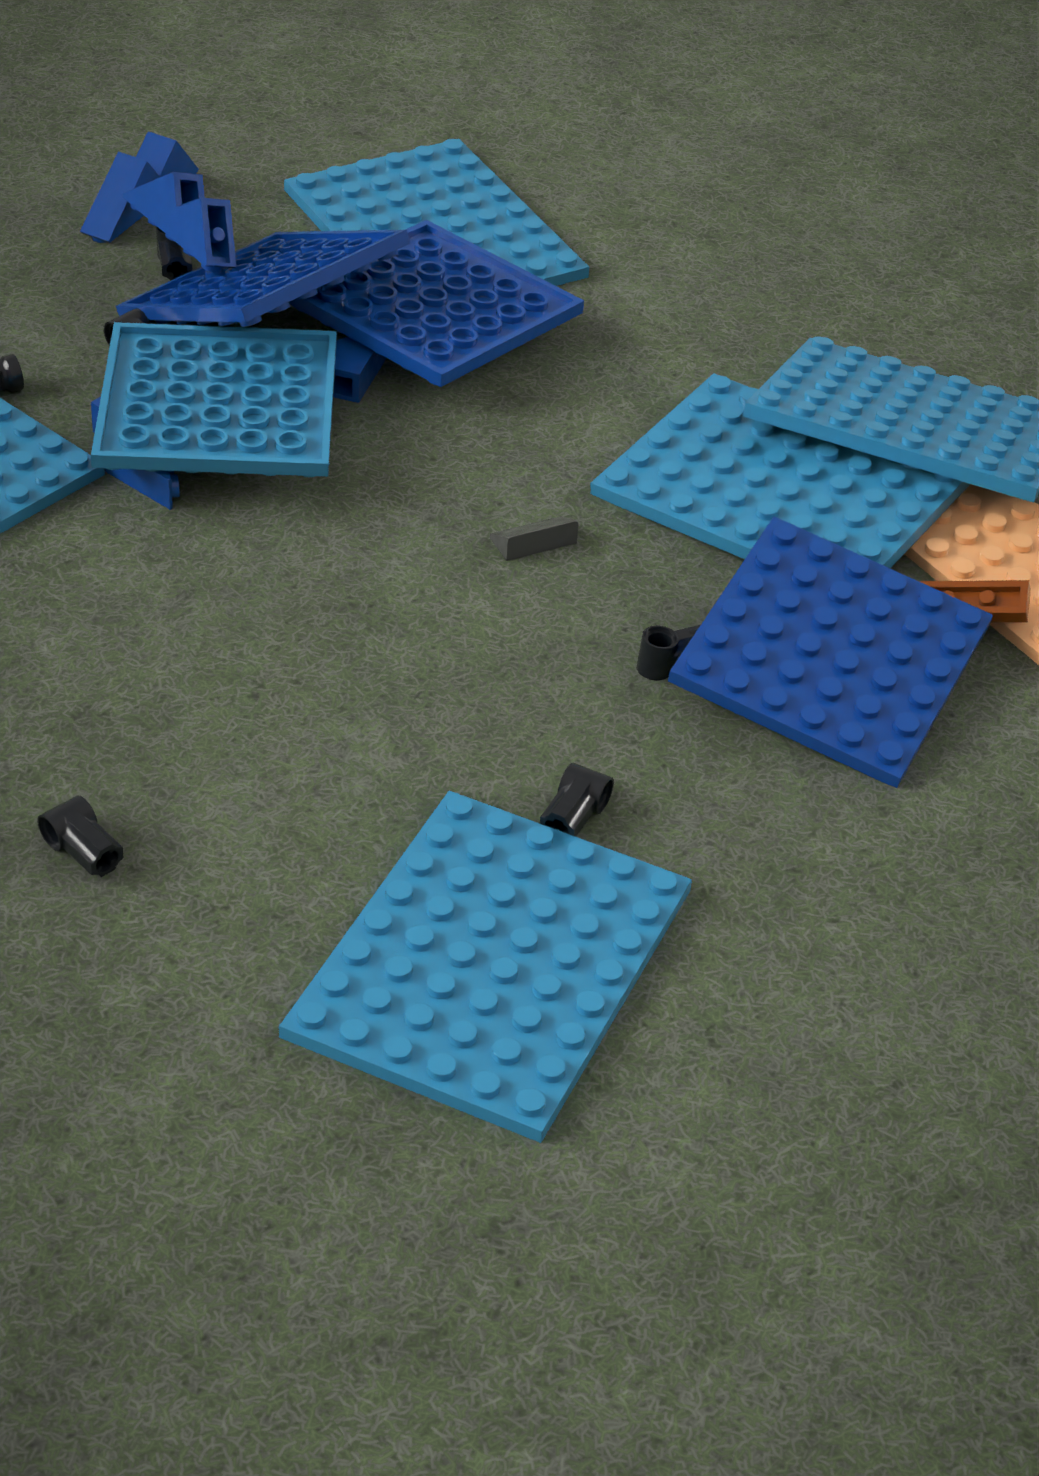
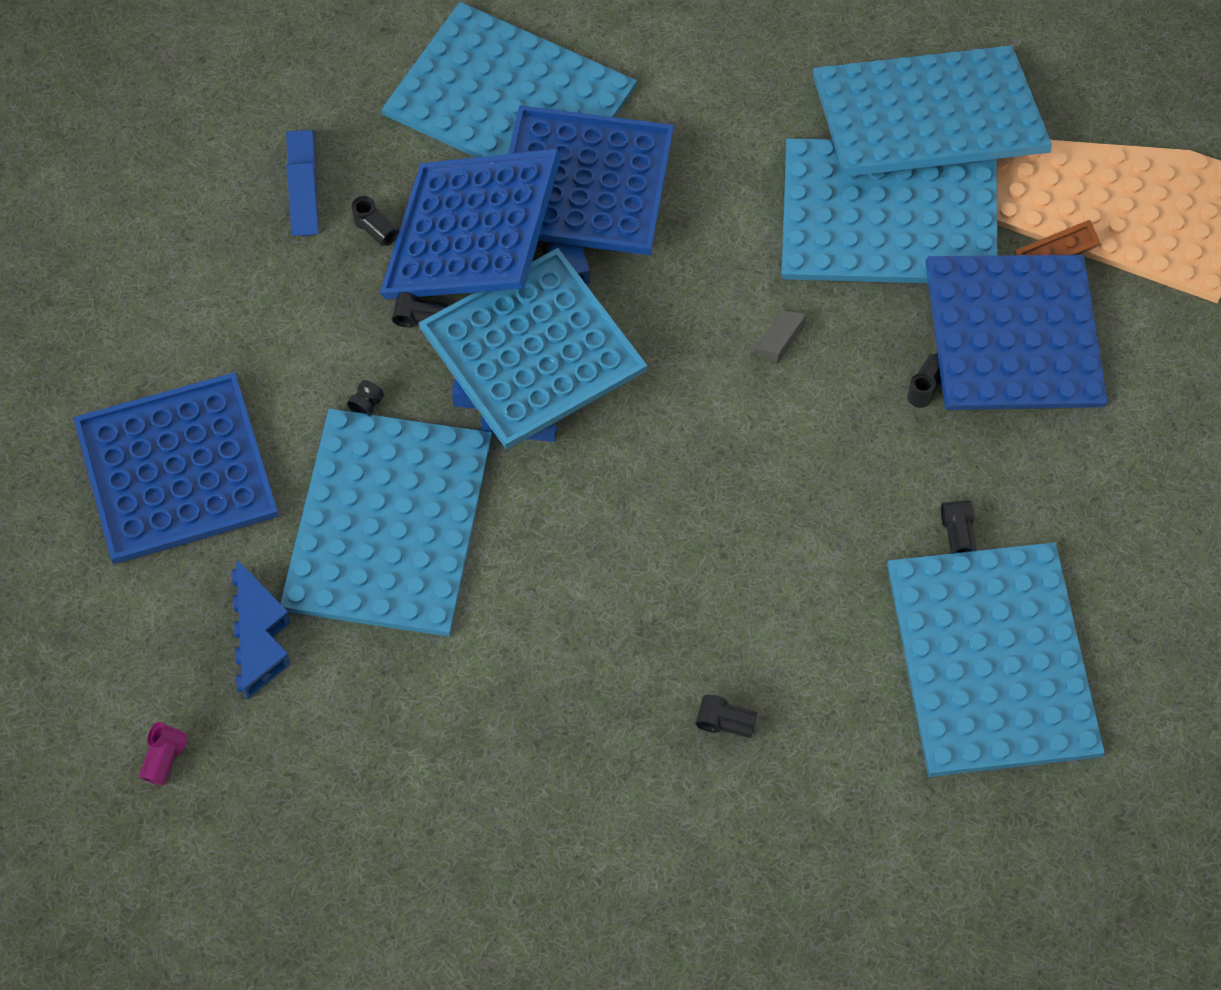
camera: 30 degrees left, 20 degrees up
blue slope [122,172,236,273] -> none

